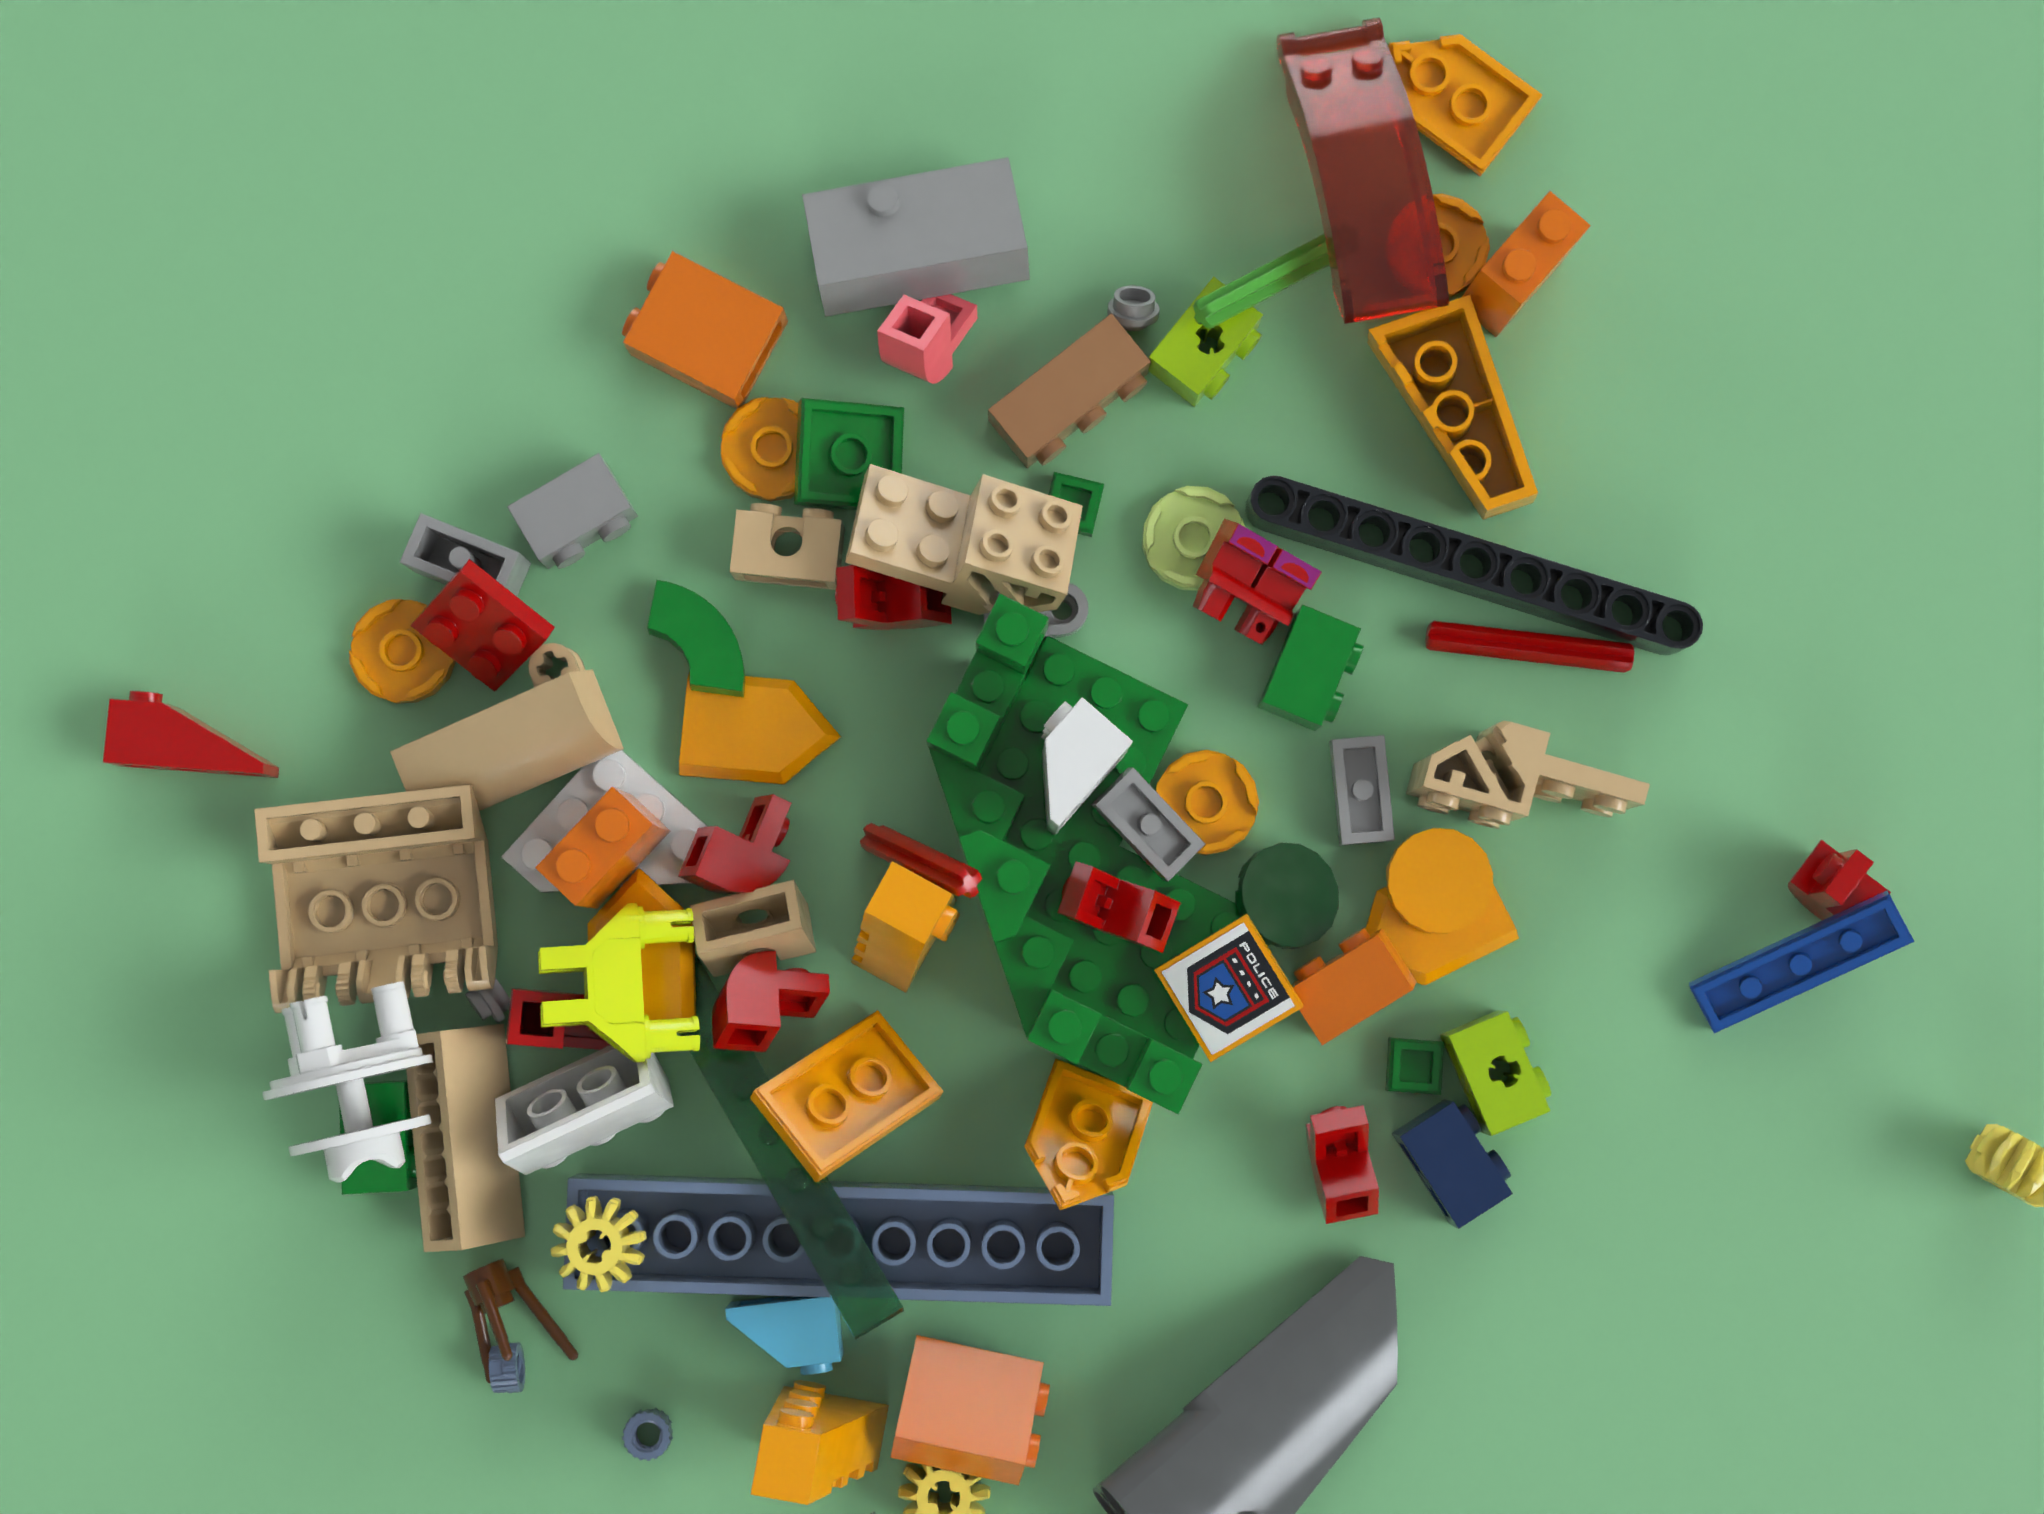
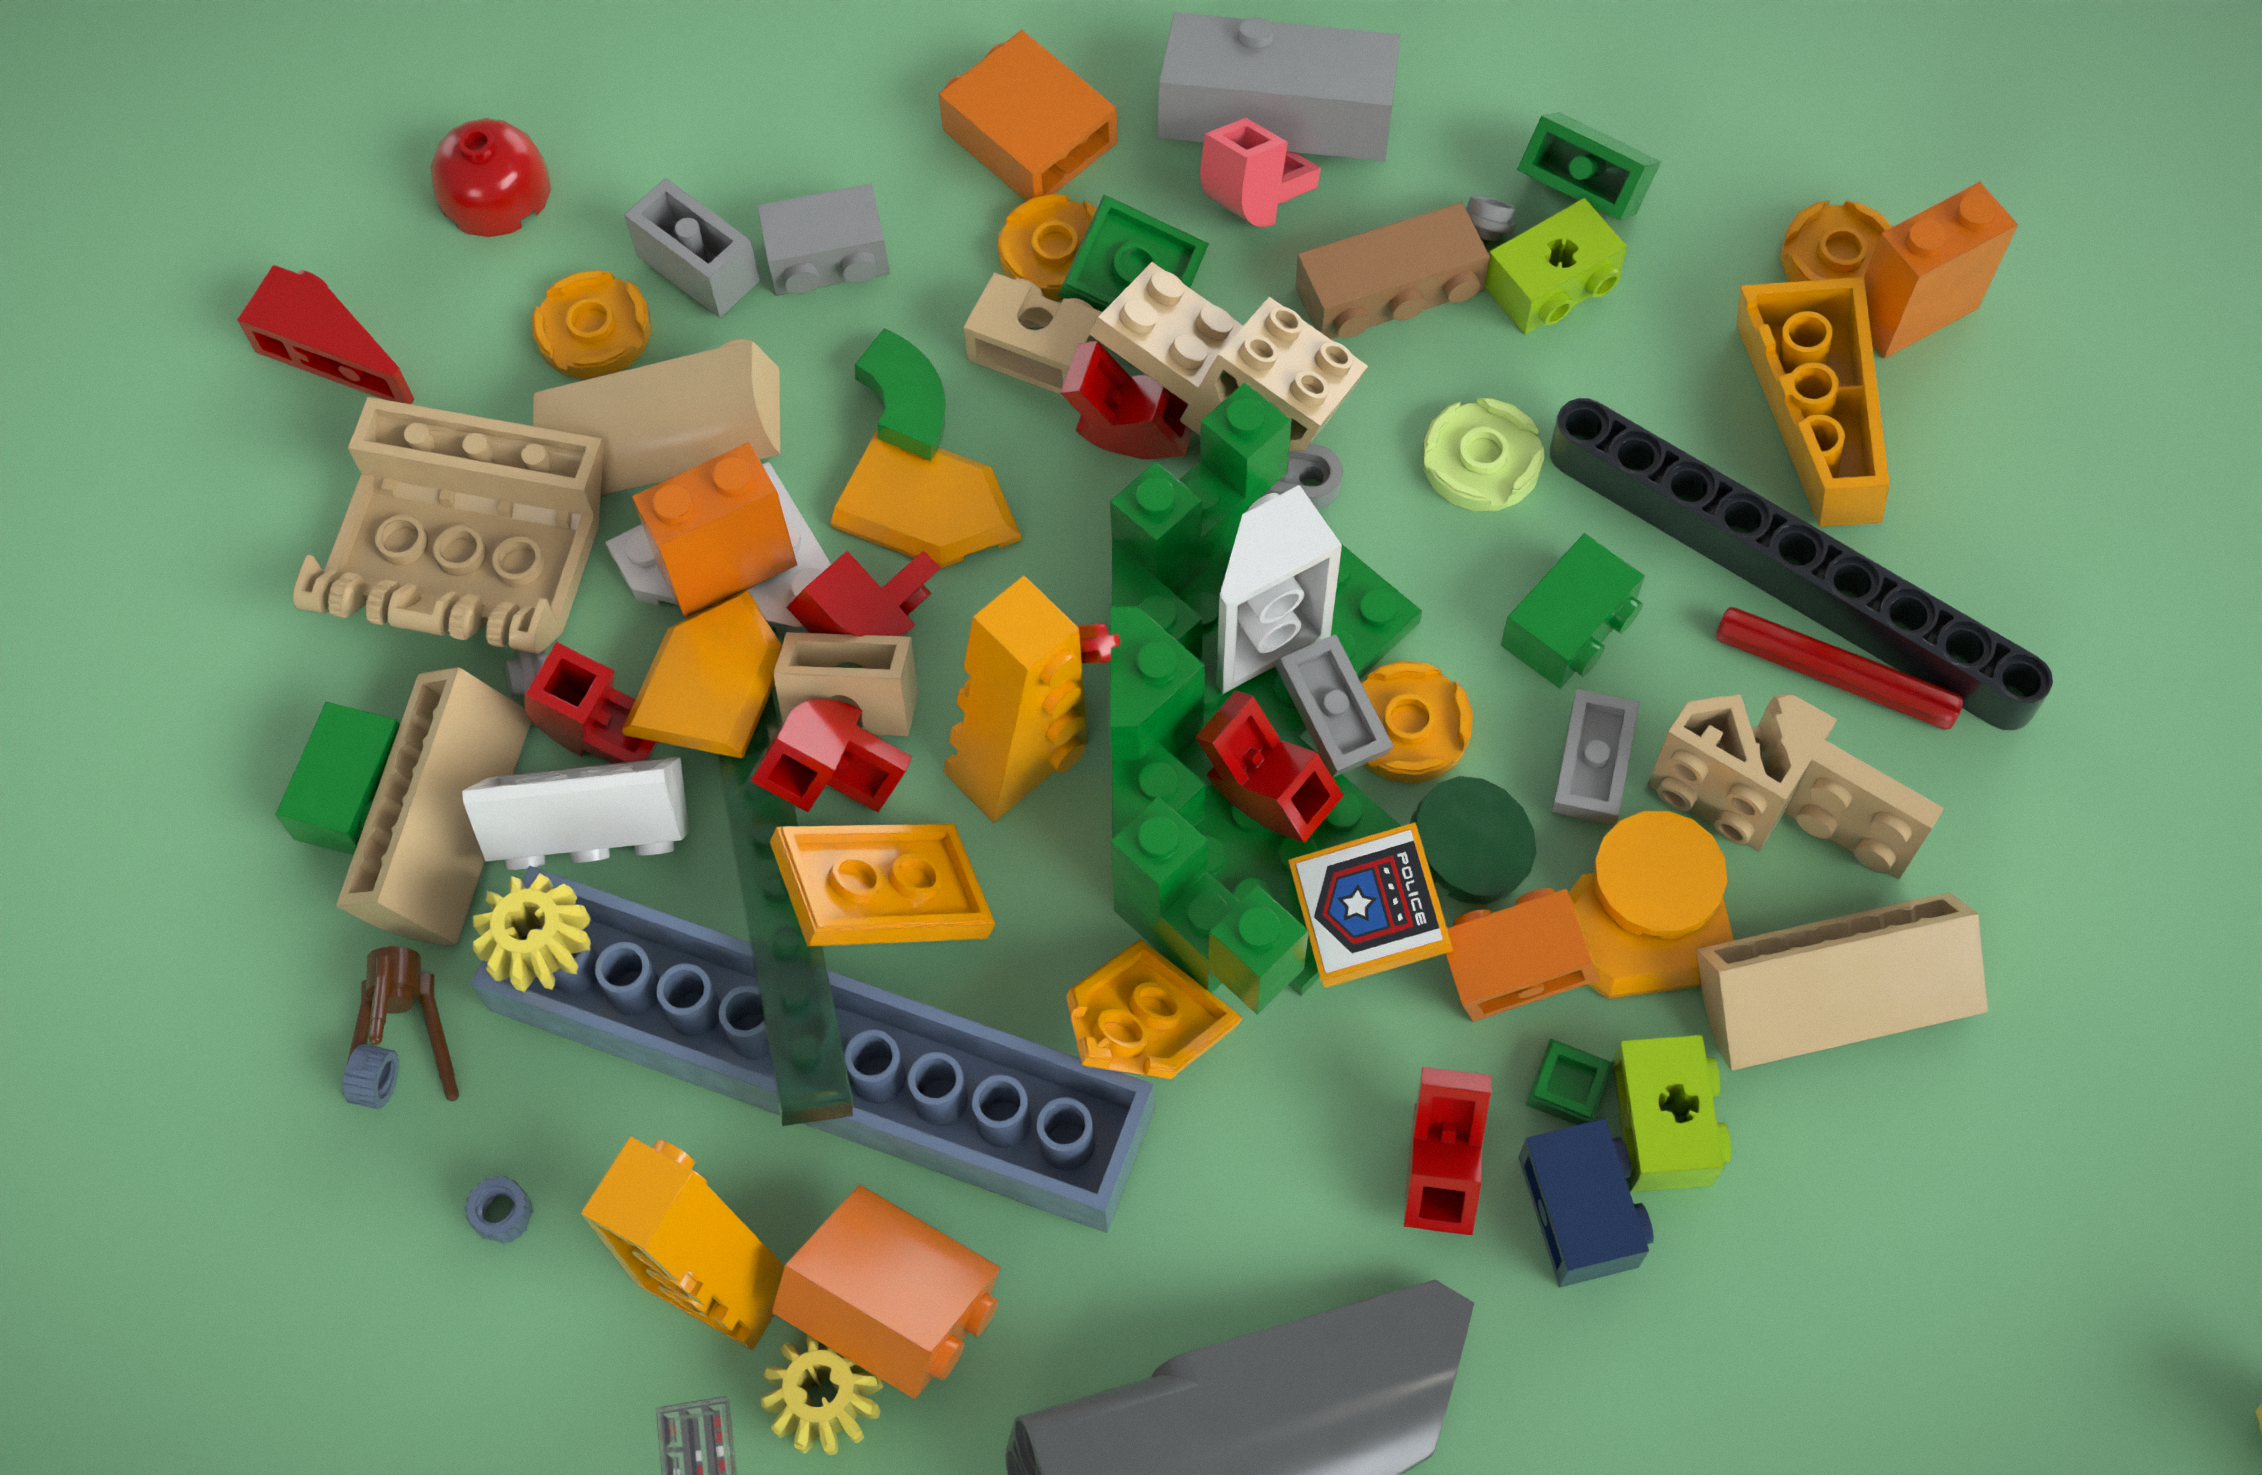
camera: 25 degrees right, 20 degrees down
white piece [262,981,433,1183] -> none
red plate [411,559,555,692] -> none
neon yellow connector [538,903,700,1063] -> none
medium azure slope [725,1296,844,1375] -> none
green tile [1048,472,1104,537] -> none
bright green axle [1193,224,1359,329] -> none
red hips [1193,519,1322,645] -> none
clear red windscreen [1277,17,1449,324] -> none
light orange tile [1388,34,1543,176] -> none
blue tile [1689,891,1915,1034] -> none
red brick [1788,840,1891,920] -> none
none -> red cylinder [430,118,551,237]
none -> green brick [1517,112,1661,220]
none -> tan brick [1696,892,1988,1071]

